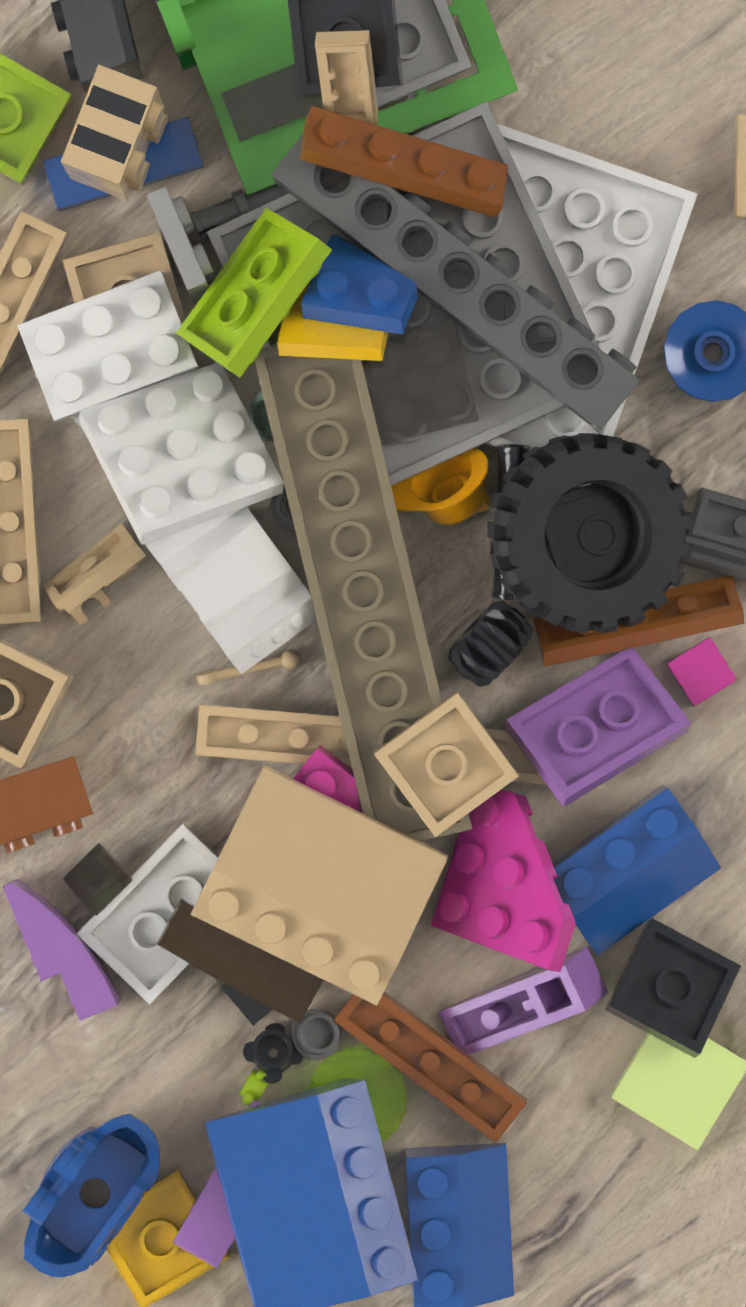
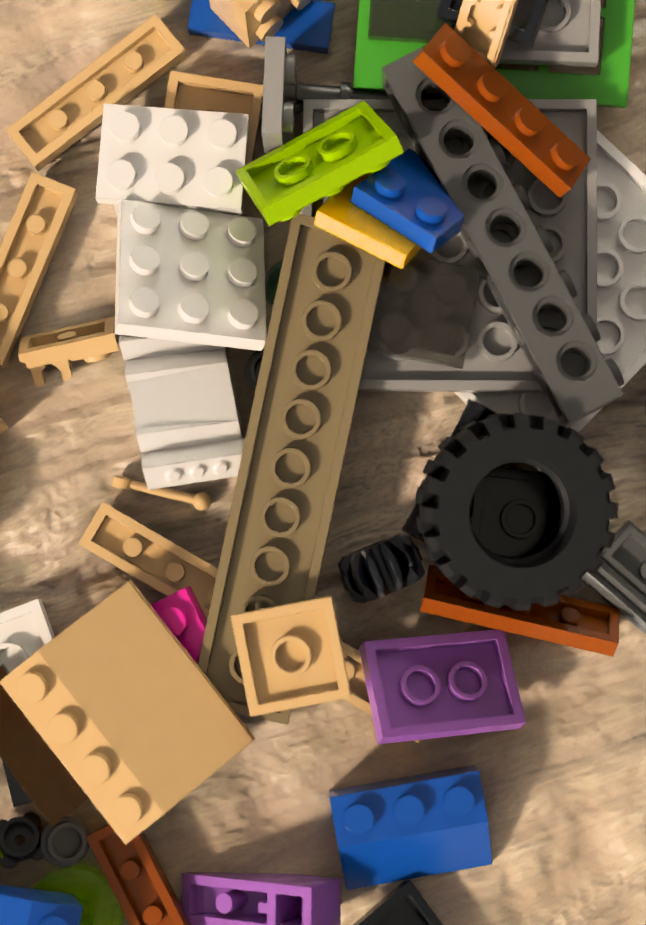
camera: 25 degrees right, 5 degrees down
light orange piece [391,448,490,525] -> none
dark pink plate [431,789,576,973] -> none
dark pink tile [666,637,737,707] -> none

